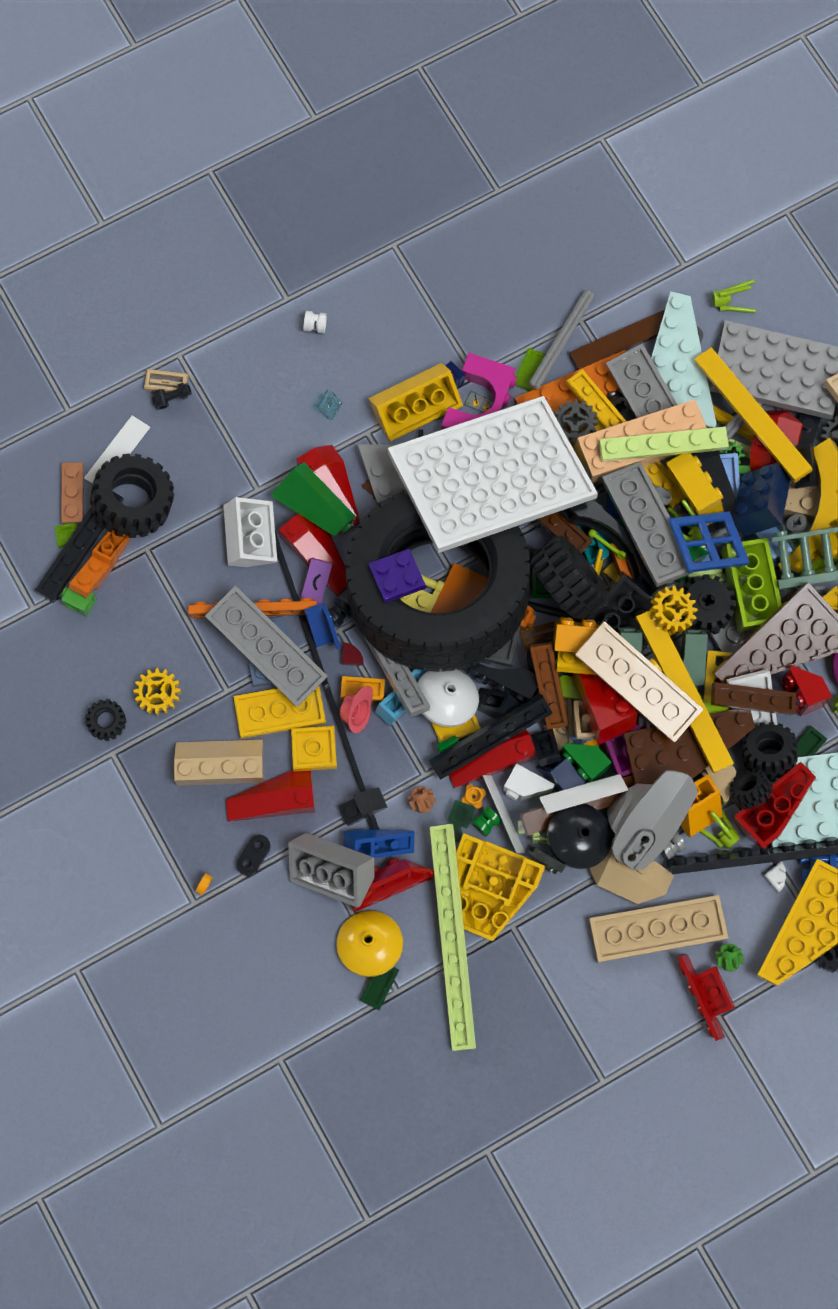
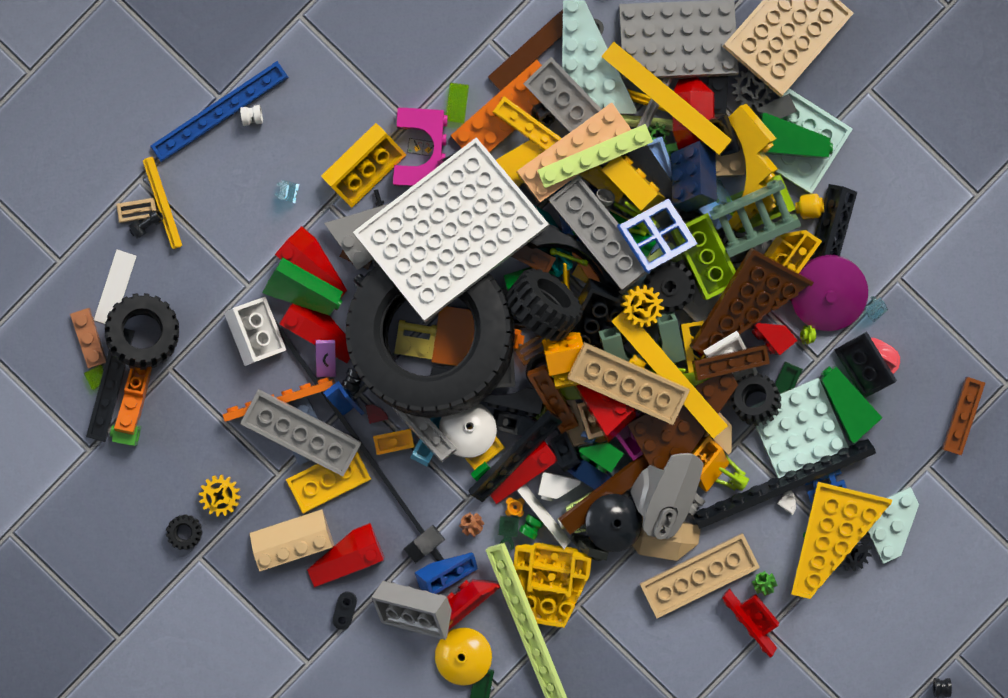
camera: 10 degrees left, 15 degrees up
light orange tile [195,873,213,896] -> none
yellow tile [291,726,337,772] -> none
coral piece [340,686,373,733] -> none
dark purple plate [368,549,426,603] -> none
clear blue tile [446,361,465,387] -> none
light grey axle [529,290,594,390] -> none
white sticker [539,774,628,814] -> none
dark grey gear [554,399,598,445] -> none
black tyre [729,769,773,810] -> none
red wedge [734,762,816,849] -> none
light grey wheel [786,514,812,540] -> none
none -> yellow axle [143,157,182,249]
none -> blue tile [150,61,289,162]

